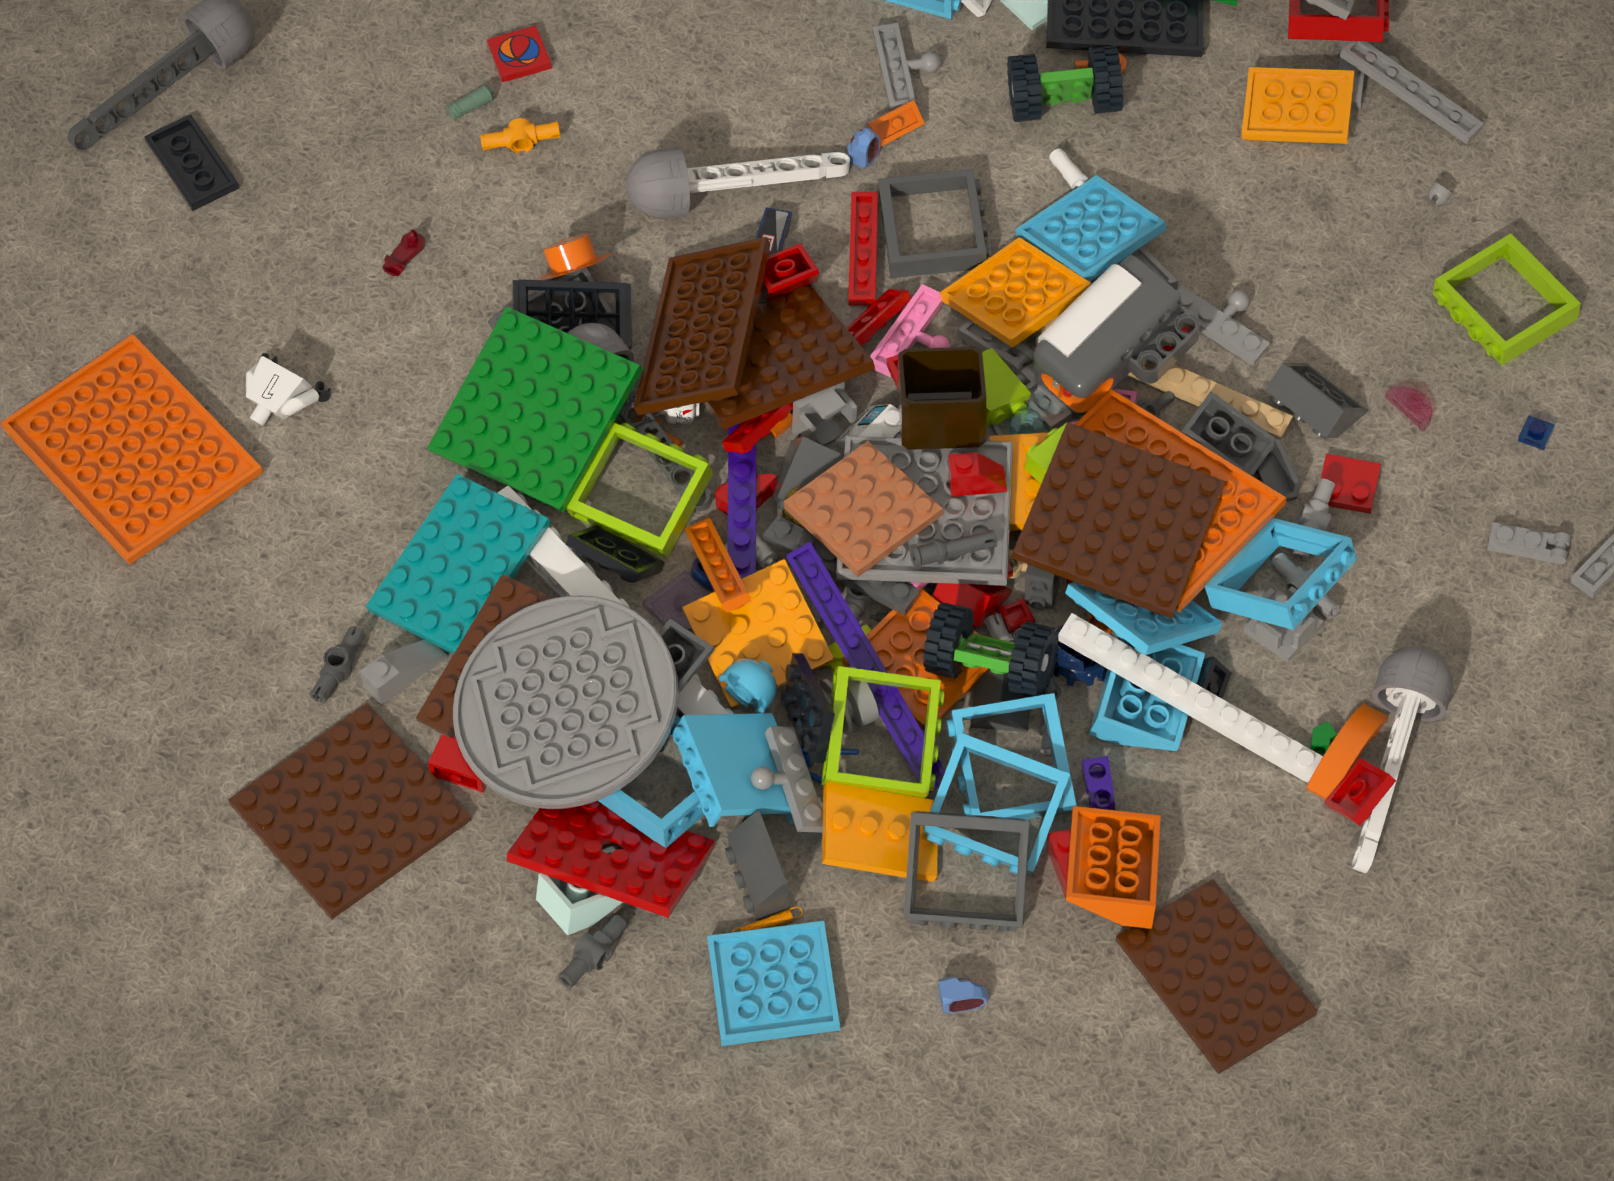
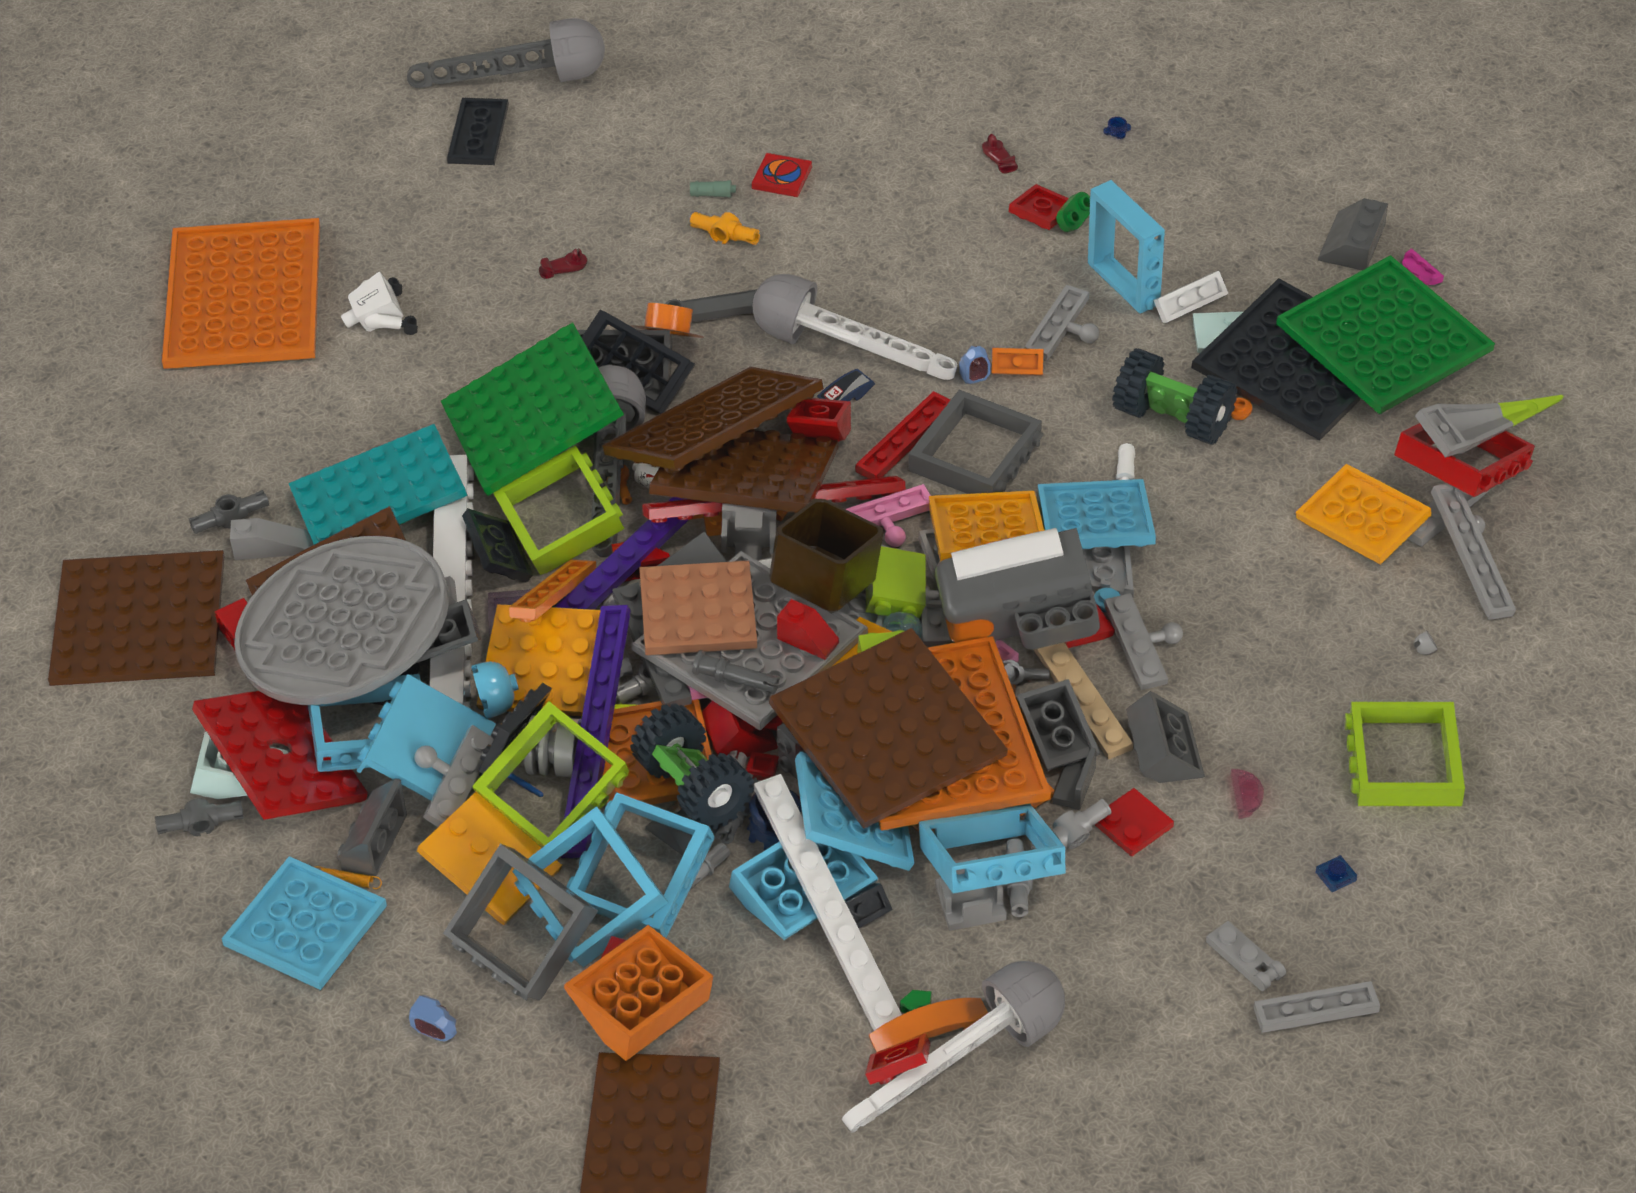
camera: 35 degrees right, 10 degrees down
dark purple leg [1081,756,1115,810] -> none
none -> dark grey piece [665,289,757,322]

